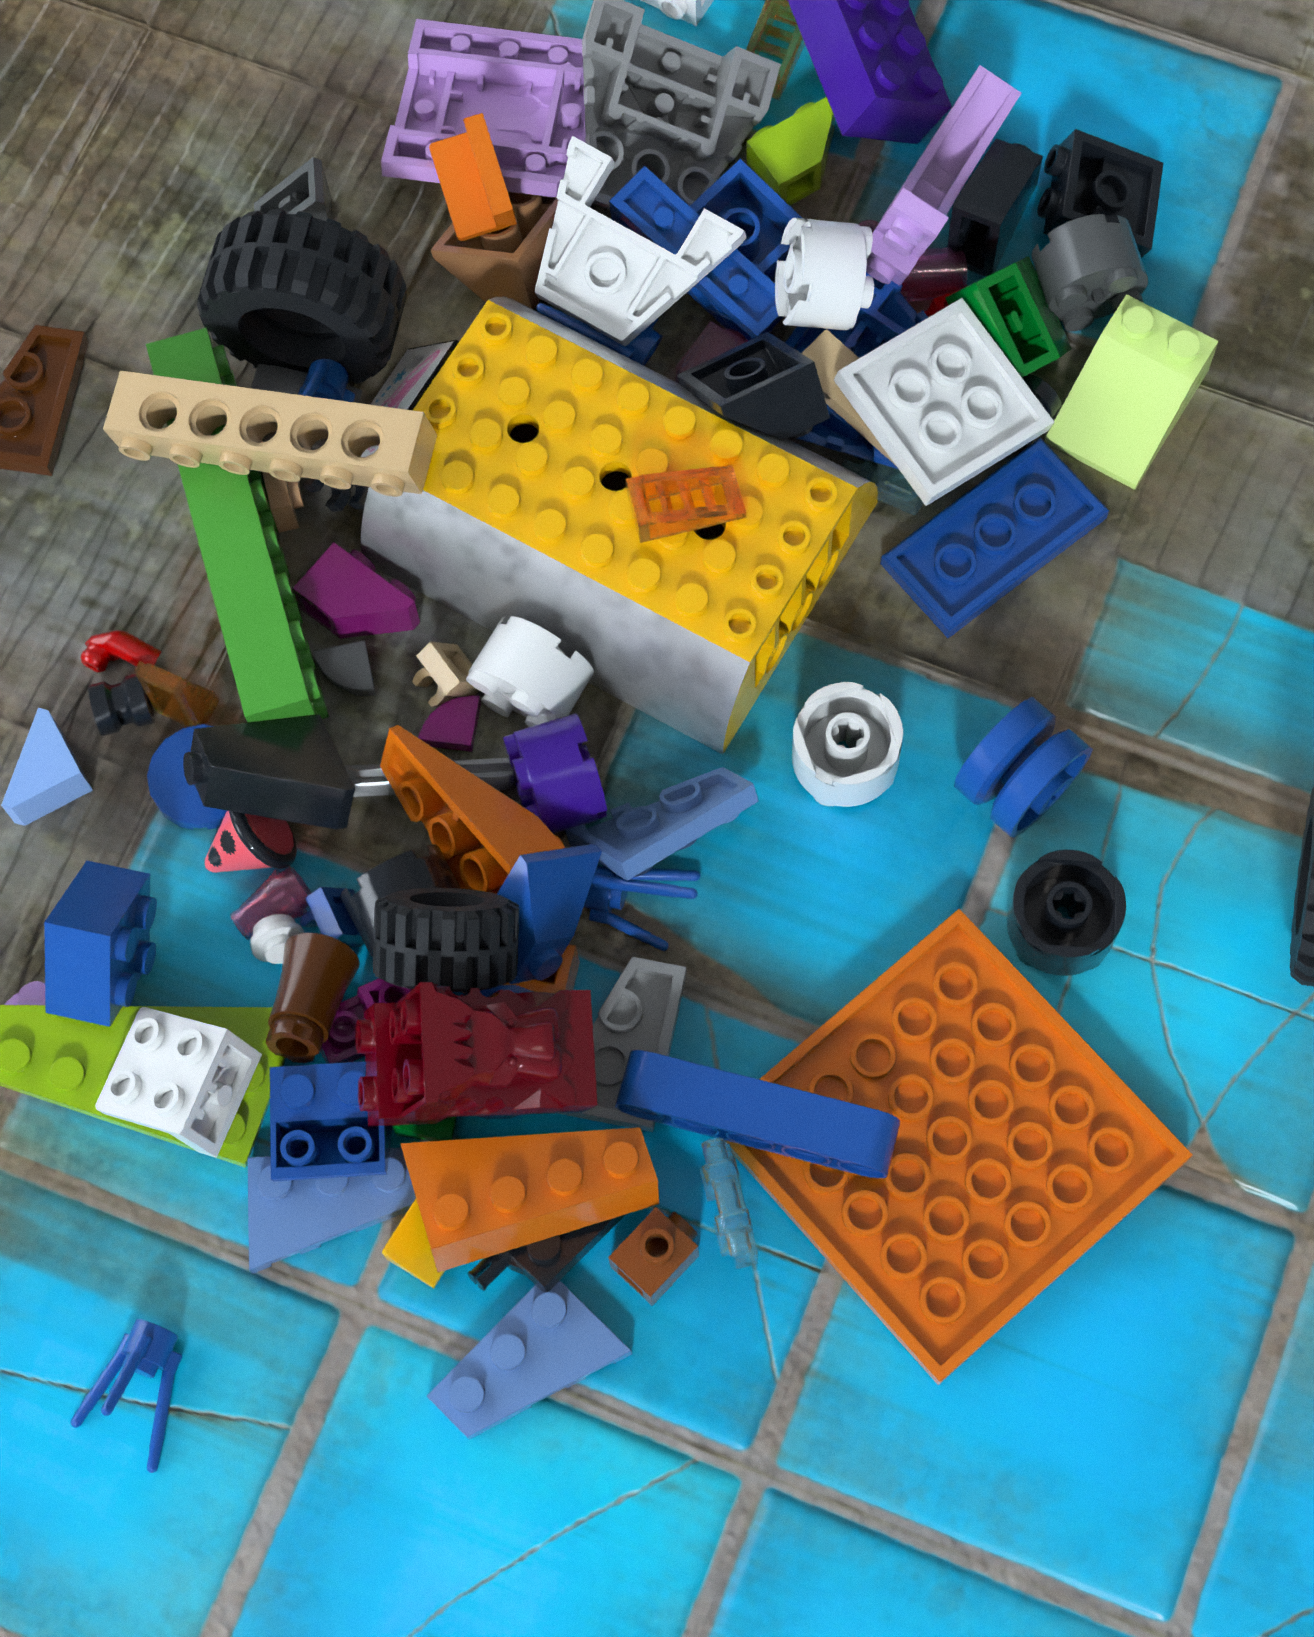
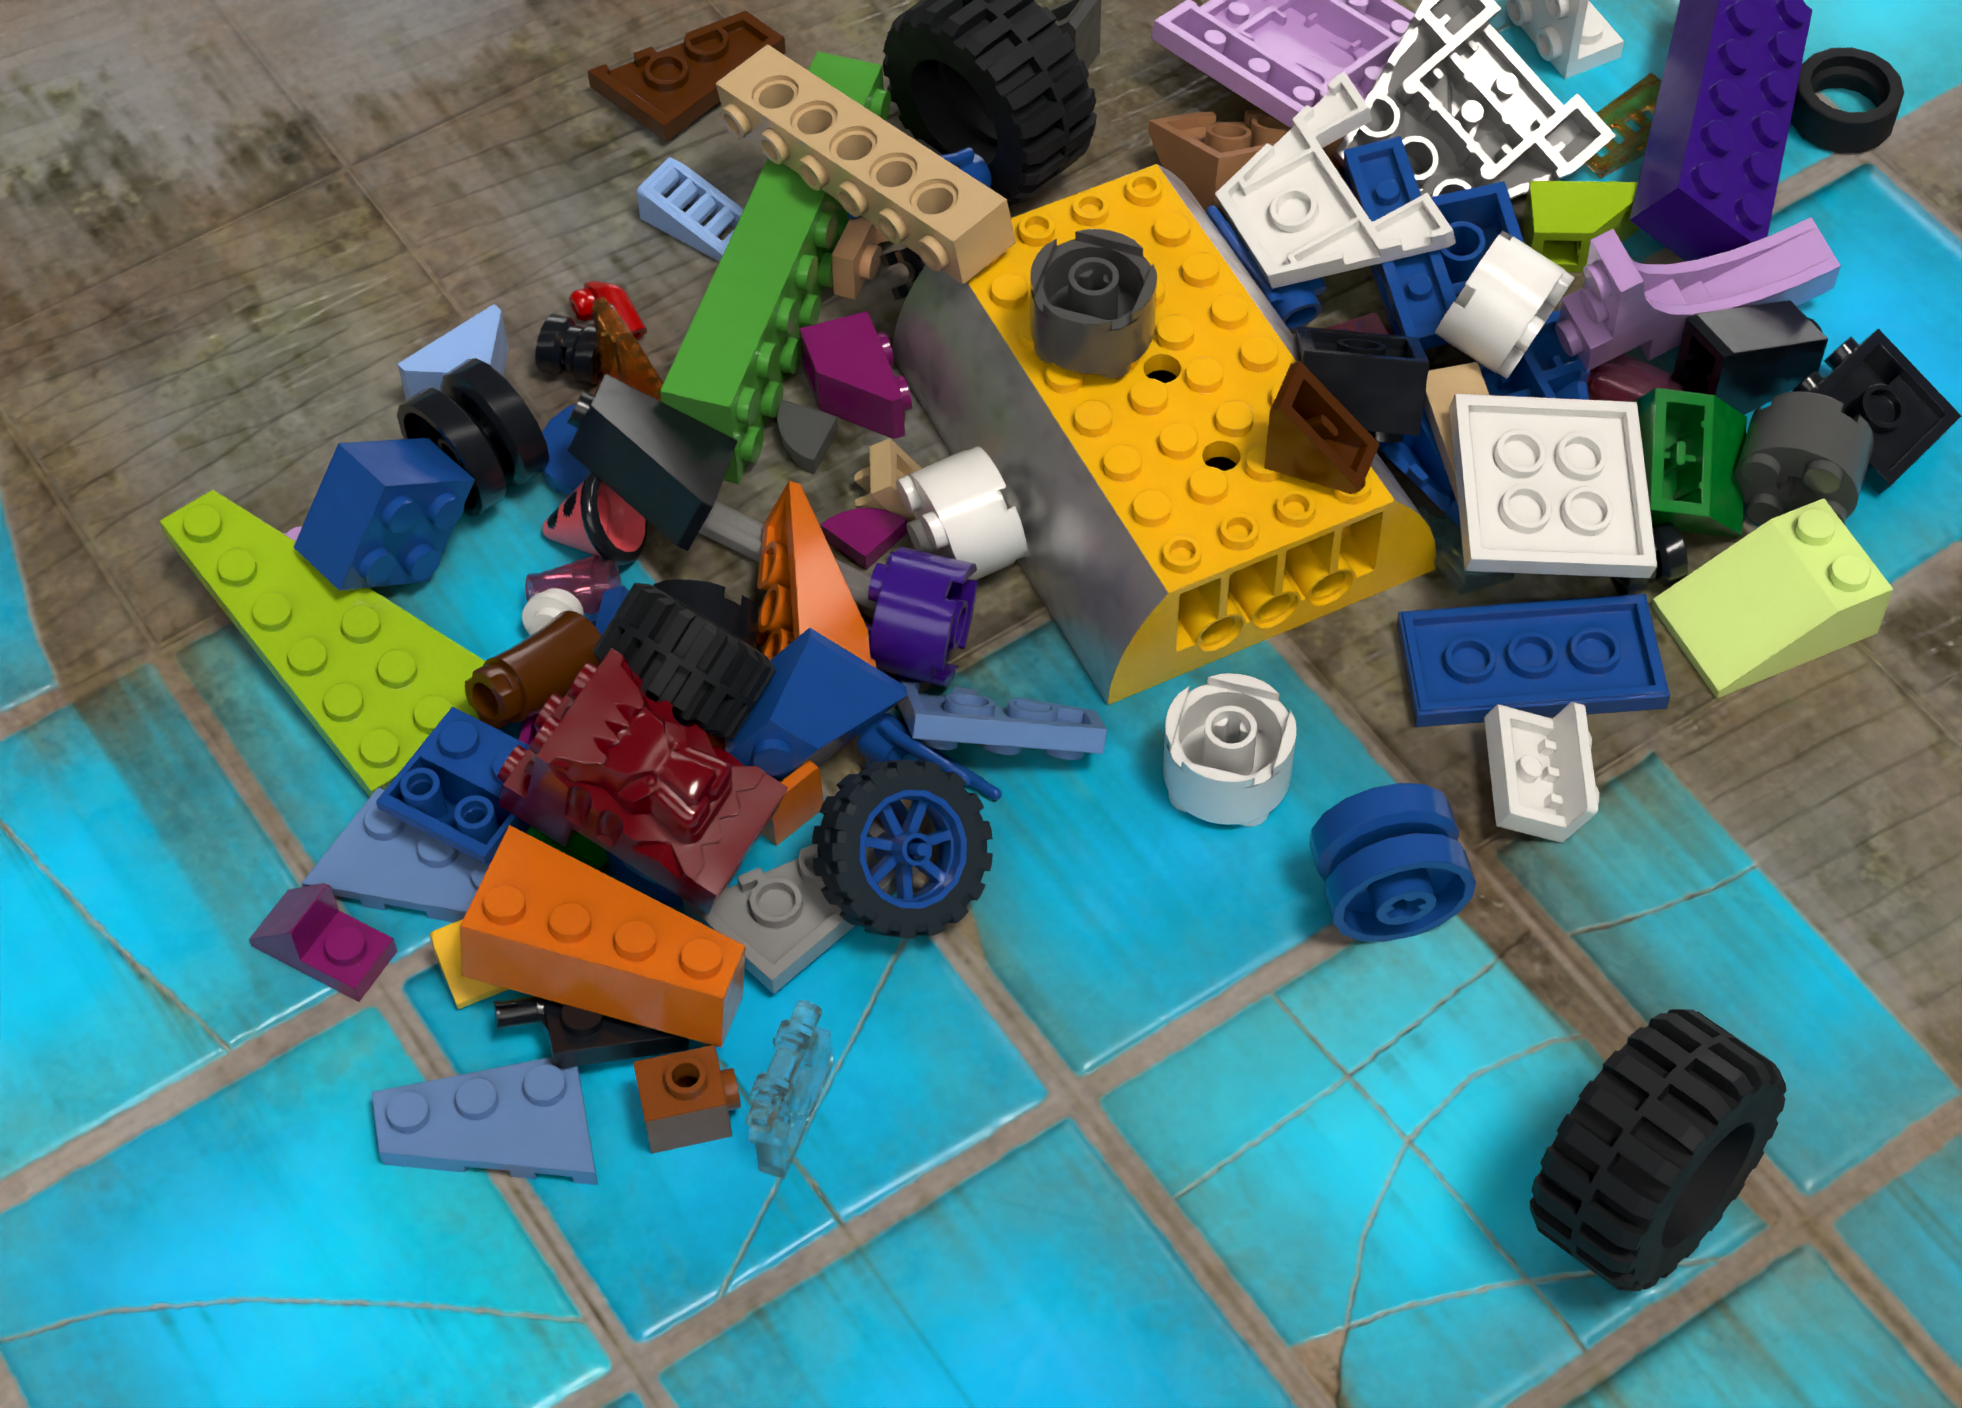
camera: 30 degrees right, 15 degrees down
blue plant [70,1319,183,1473] -> none
white bracket [95,1007,262,1158] -> none
orange panel [429,113,517,241] -> none
blue beam [615,1050,900,1178] -> none
clear orange slope [626,465,746,543] -> none
orange plate [720,909,1193,1385] -> none
black brick [1007,850,1126,976] -> none
none -> magenta slope [249,883,398,1002]
none -> black wheel [397,358,550,516]
none -> light blue slope [637,157,744,262]
none -> black wheel [812,760,993,938]
none -> dark grey brick [1030,229,1157,379]
none -> reddish brown slope [1264,361,1380,494]
none -> white bracket [1484,702,1599,843]

